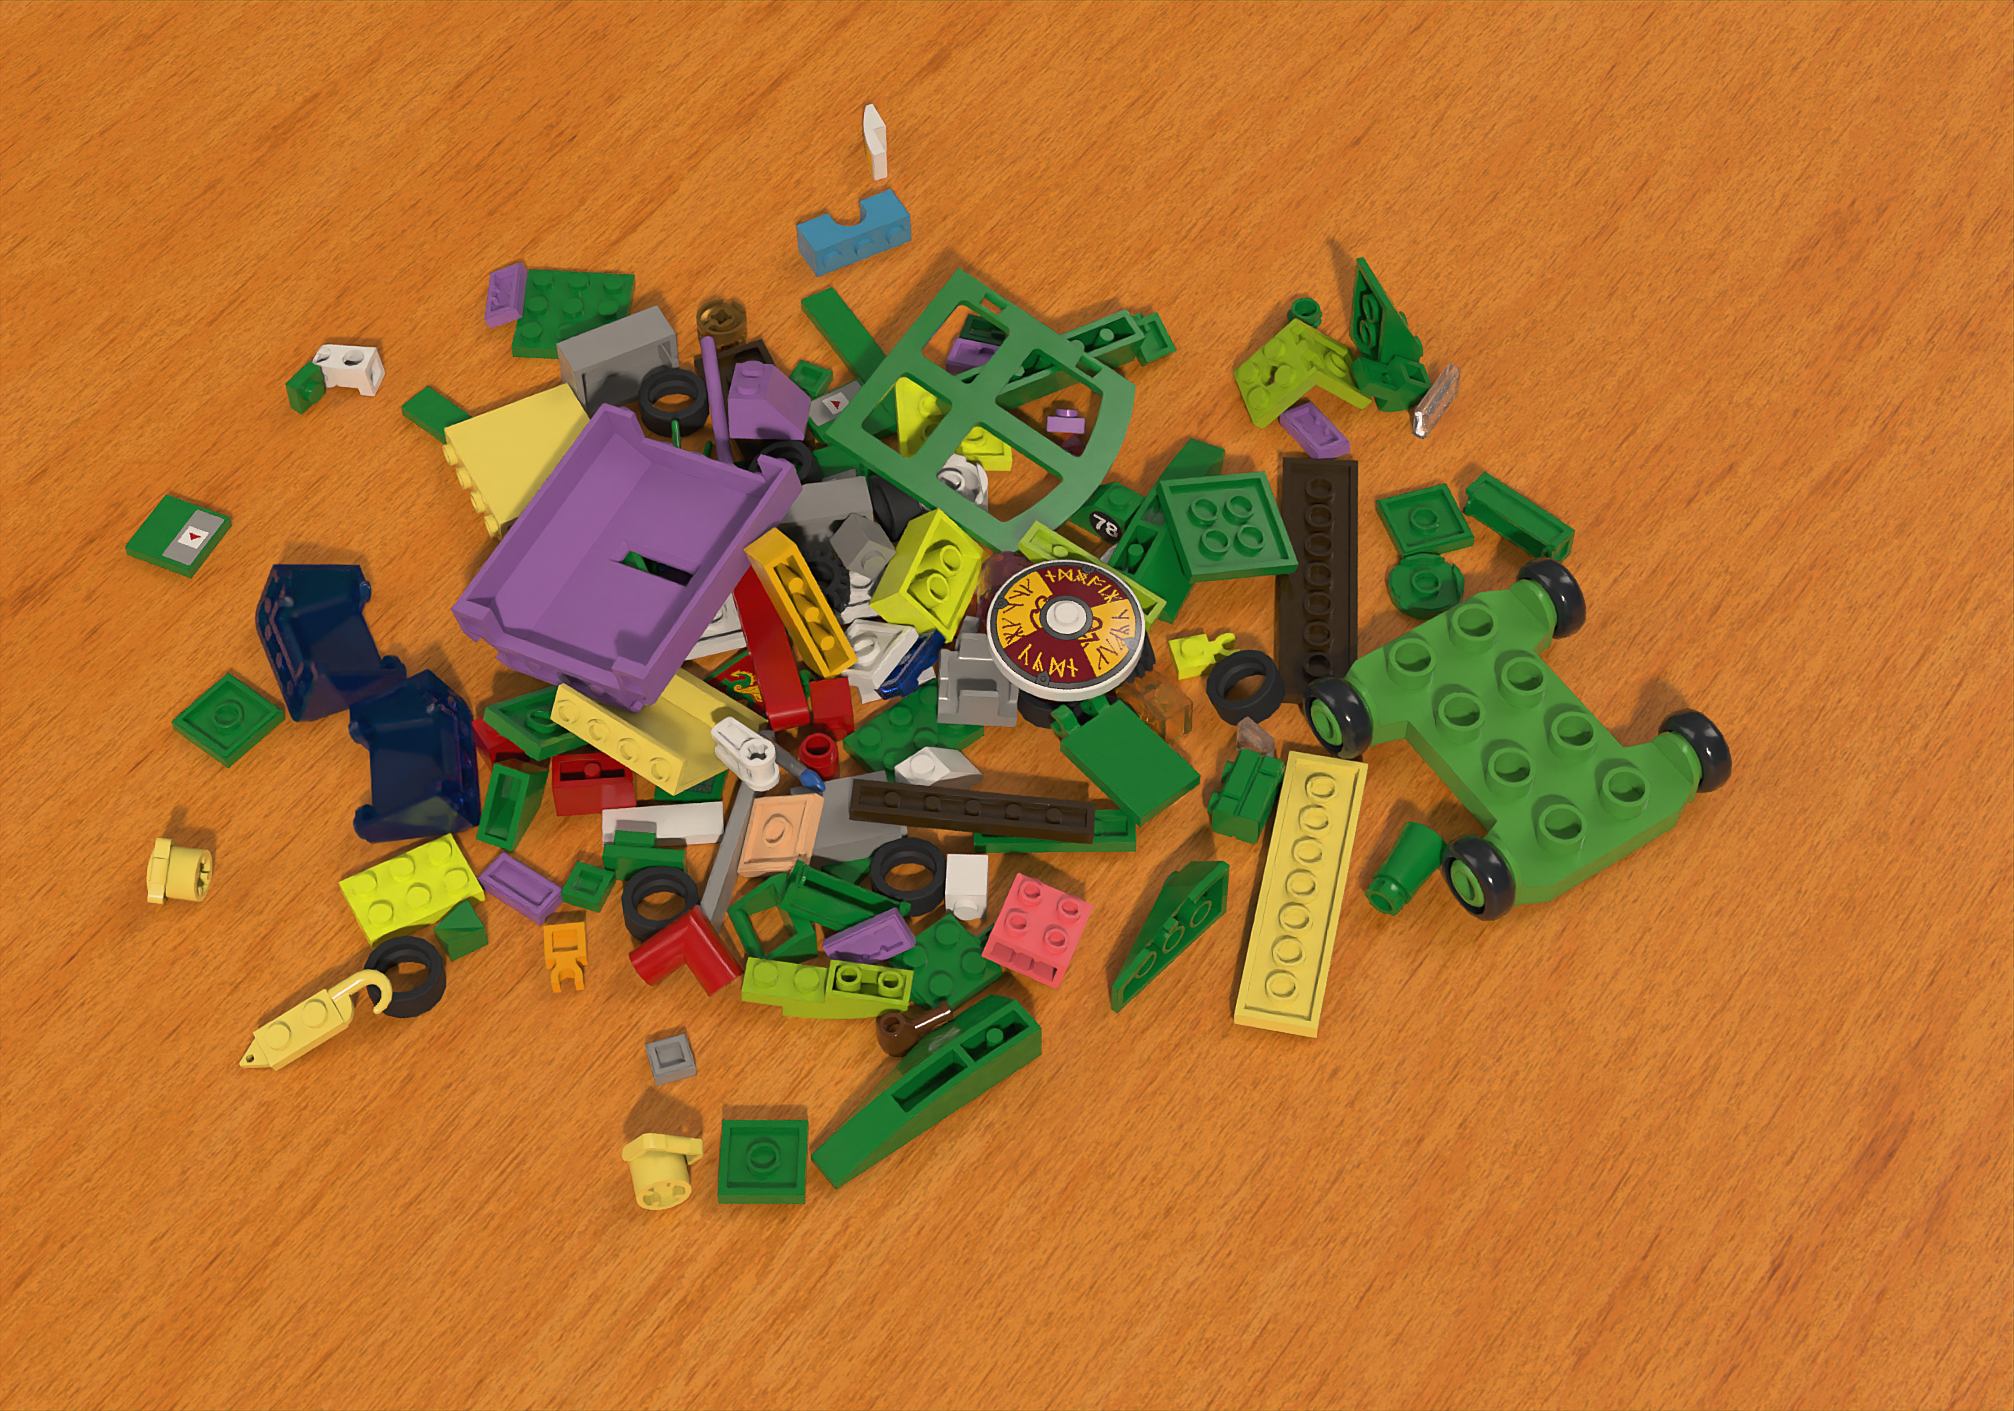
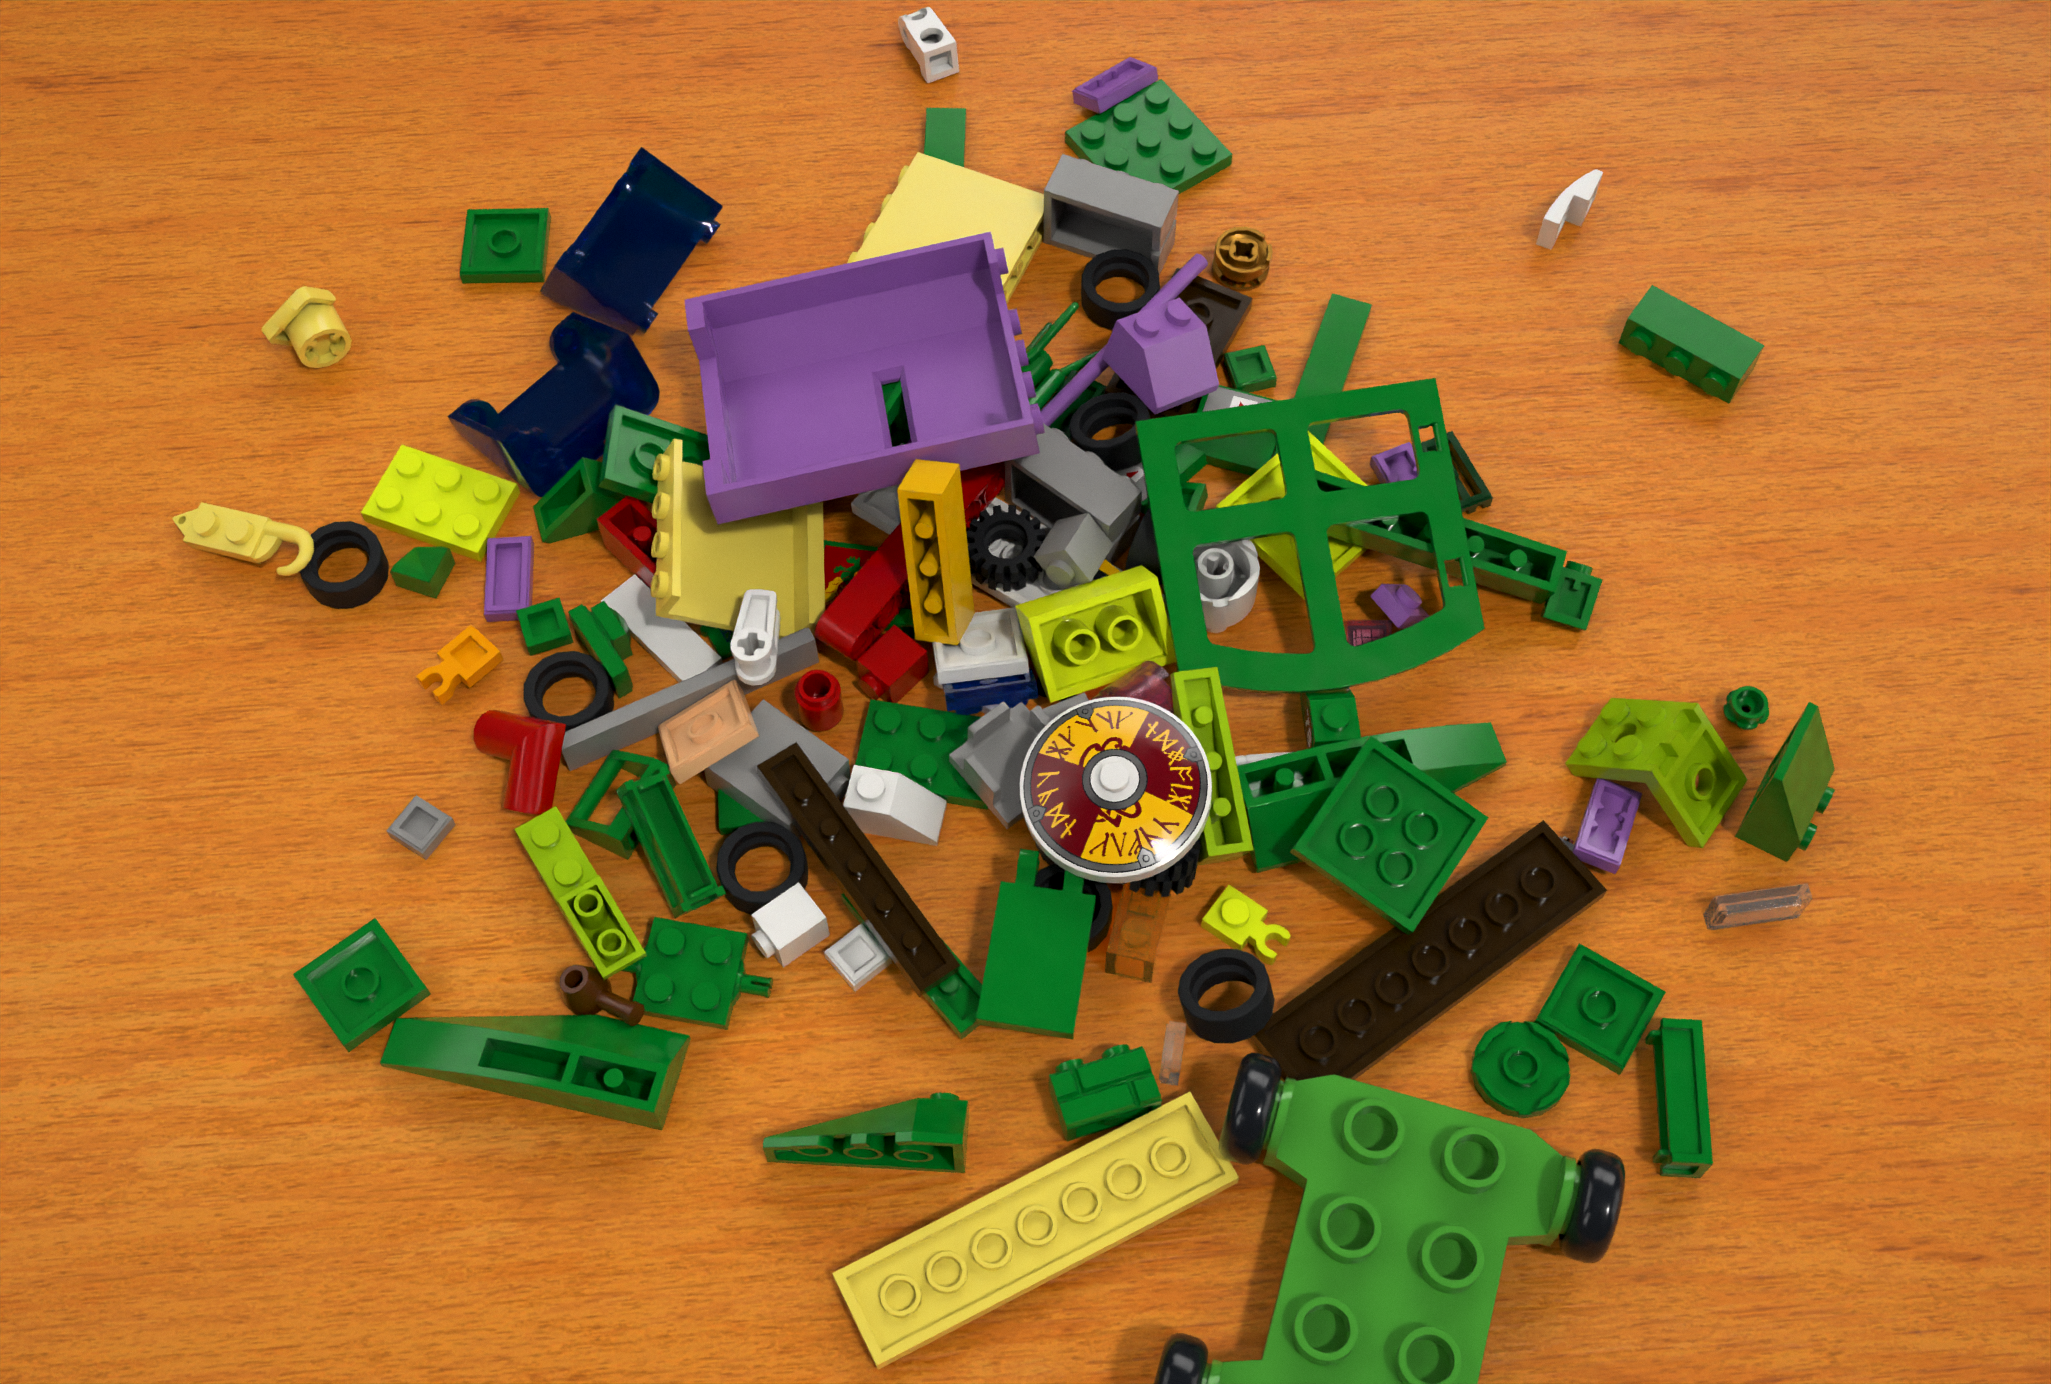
camera: 50 degrees right, 10 degrees up
green tile [125,494,232,579] -> none
green plate [285,361,326,414] -> none
light yellow piece [622,1133,704,1210] -> none
flat silver piece [758,734,826,792] -> none
dark azure arch [796,189,911,277] -> none
medium lavender plate [822,907,916,965] -> none
coral brick [981,873,1094,989] -> none
green brick [1351,356,1432,412] -> none
green plant [1365,822,1447,916] -> none
none -> white tile [824,923,892,992]
none -> green brick [1618,285,1764,403]

